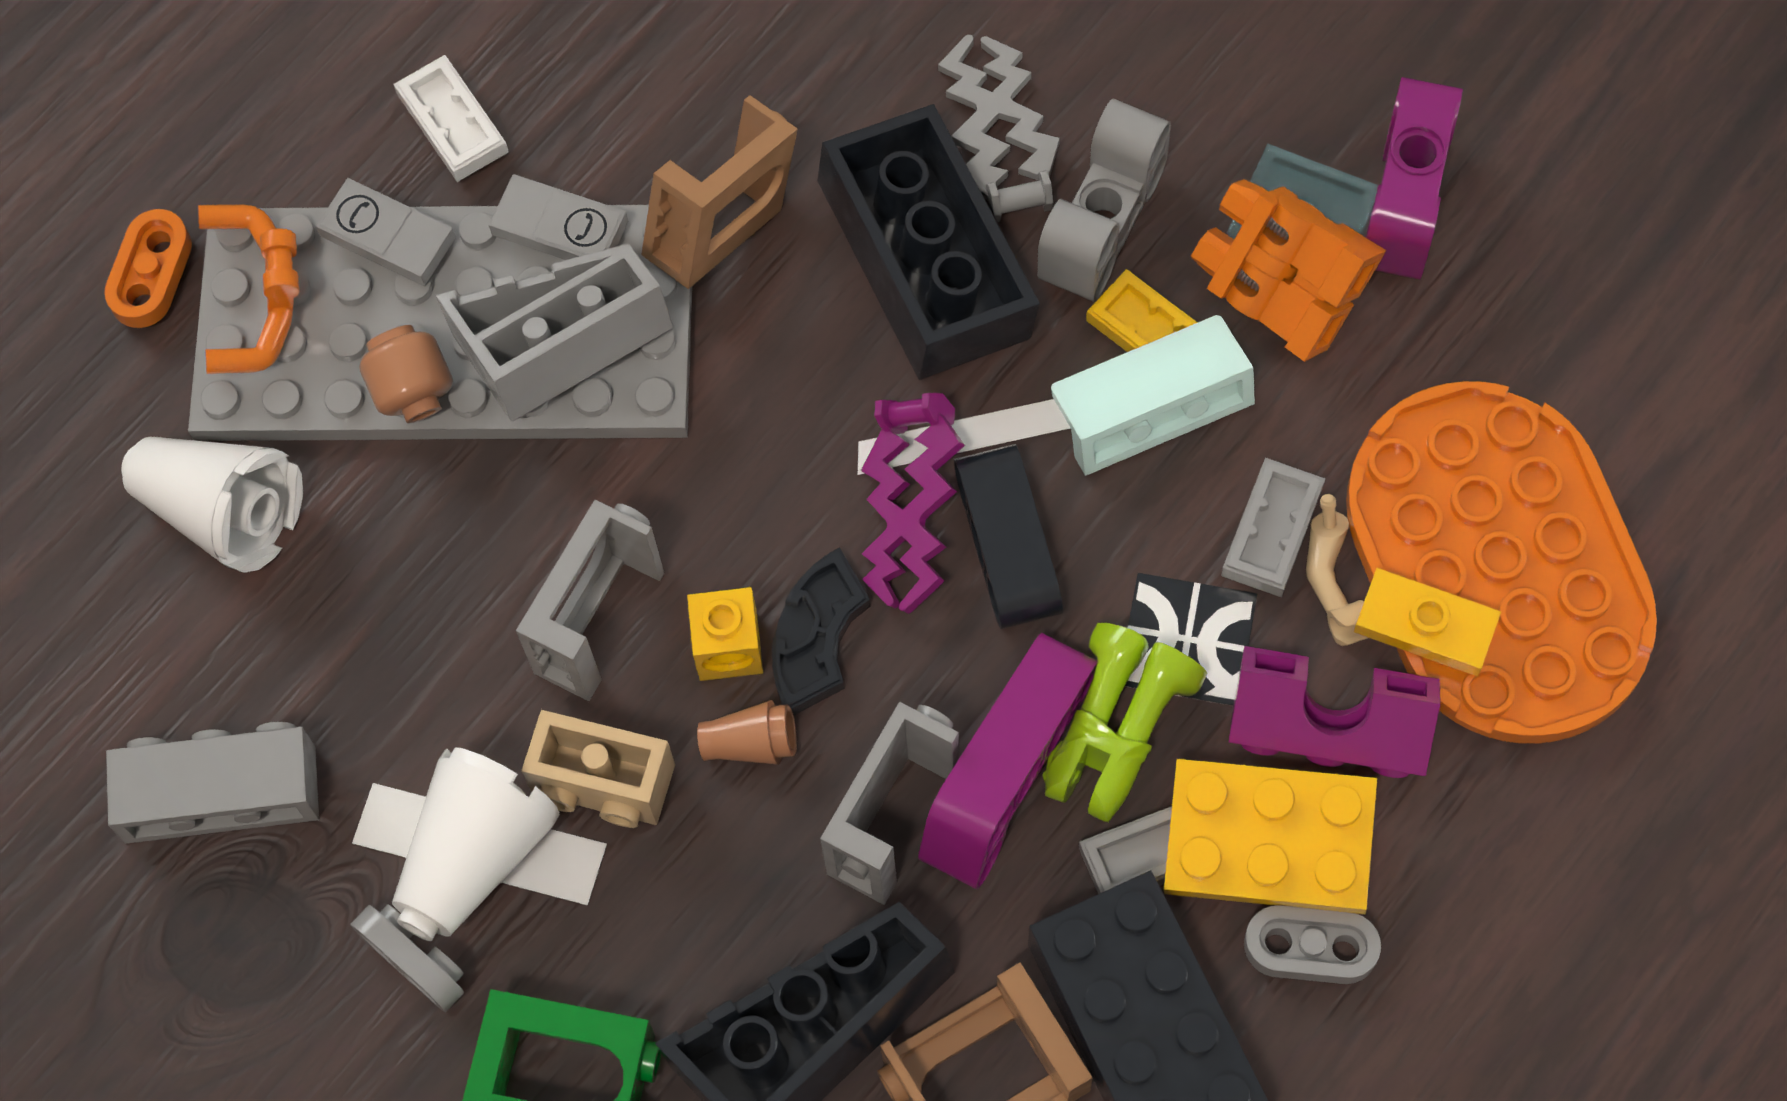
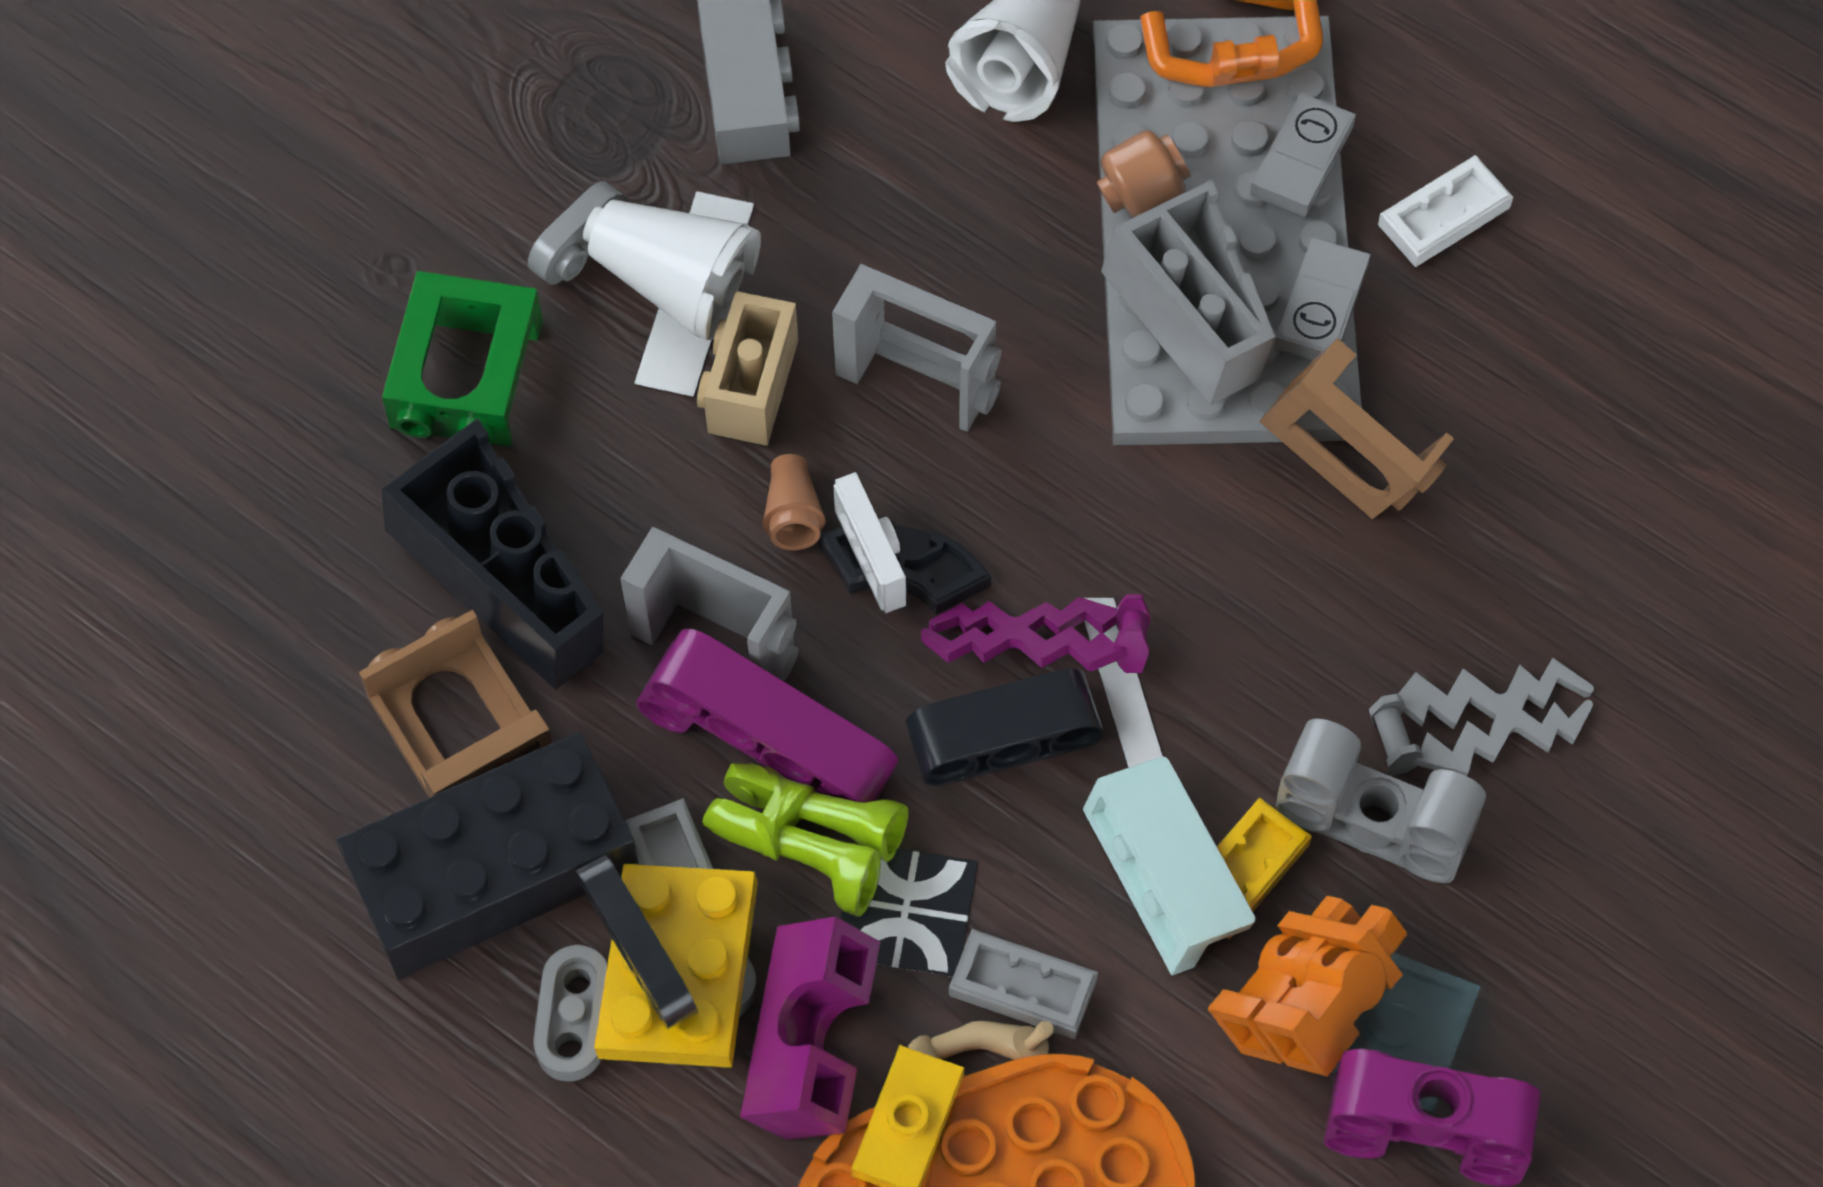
camera: 85 degrees right, 5 degrees down
yellow brick [687,587,763,681] -> none
black brick [817,104,1040,380] -> none
none -> black beam [575,854,698,1030]
none -> white plate [834,472,906,613]

